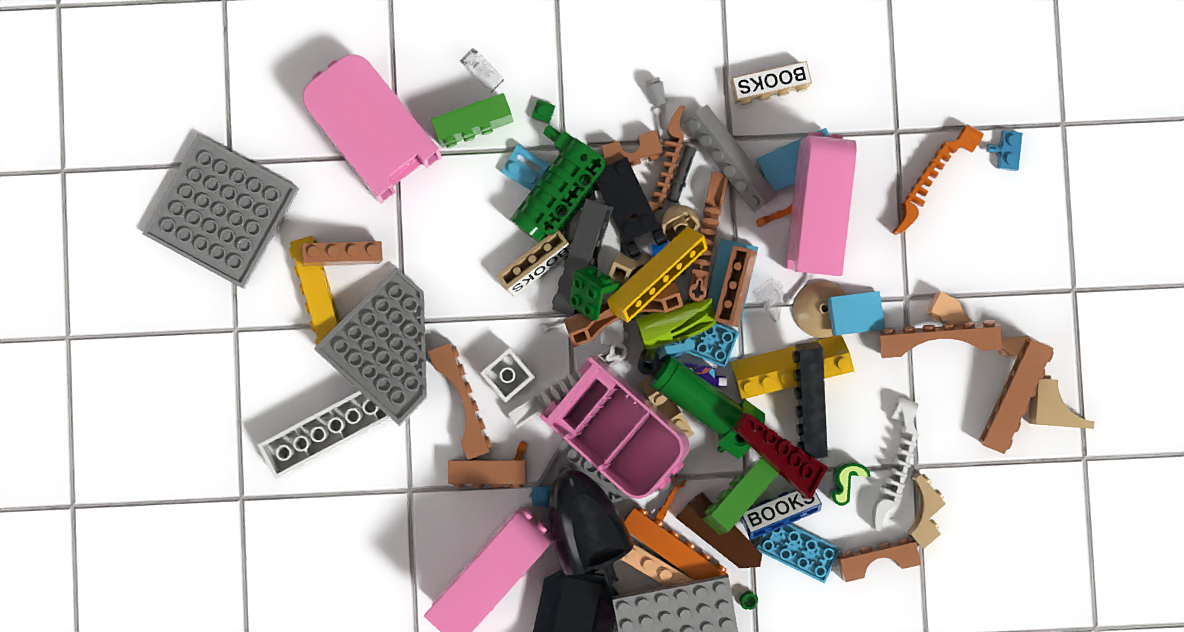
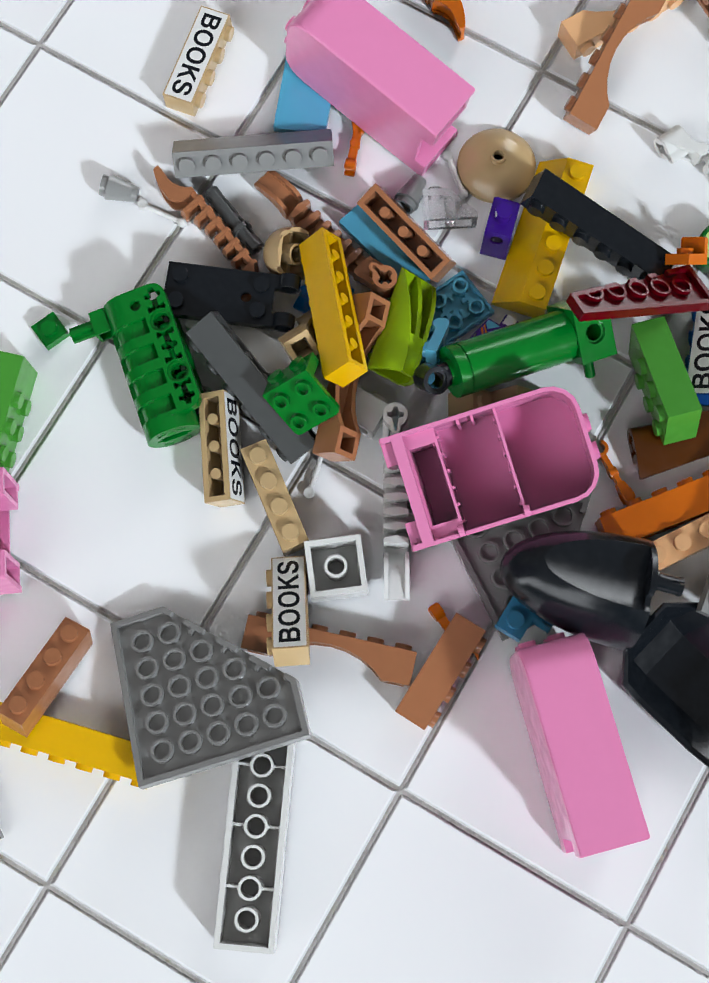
camera: 55 degrees left, 10 degrees down
medium azure plate [501,143,551,191] -> none
nougat arch [601,130,663,167] -> none
medium azure tile [827,291,885,336] -> none
none -> tan brick [240,439,309,557]
none -> brick [266,556,310,667]
none -> light grey cone [394,174,426,215]
none -> dark purple torso [480,197,520,260]
none -> orange bracket [665,237,708,265]

